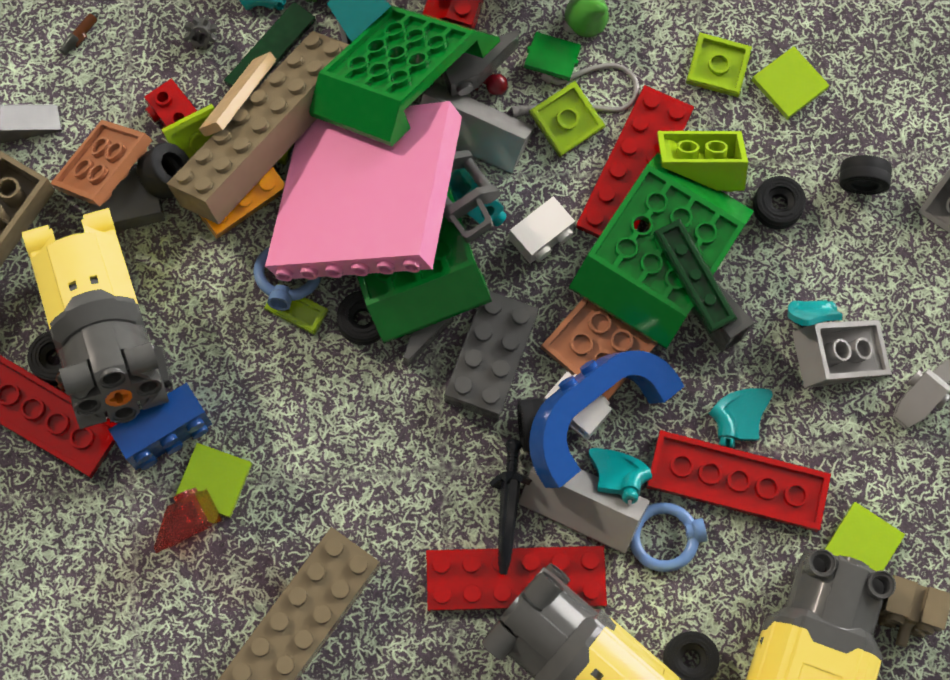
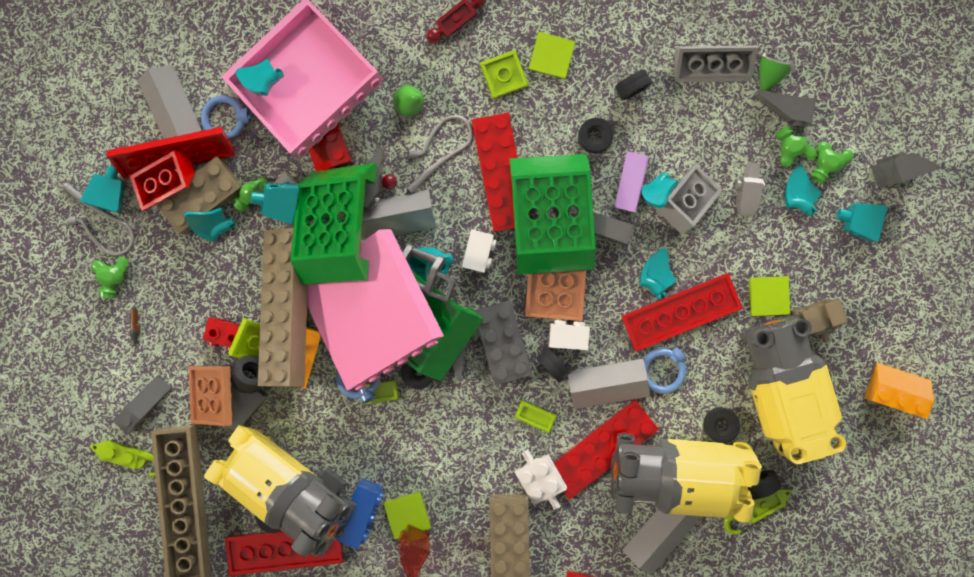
camera: 30 degrees left, 15 degrees up
dark grey gear [184,14,217,50] -> none
tan tile [199,52,276,136] -> none
dark green tile [224,2,316,95] -> none
black sword [490,439,532,575] -> none
green piece [524,32,581,81] -> none
lime tile [529,81,606,157] -> none
blue arch [529,351,684,488] -> none
teal arm [589,448,652,504] -> none
dark green tile [653,219,737,334] -> none
lime slope [657,131,748,192] -> none
none -> lime tile [514,400,557,433]
none -> white plate [515,449,567,510]
none -> lavender slope [614,151,649,213]

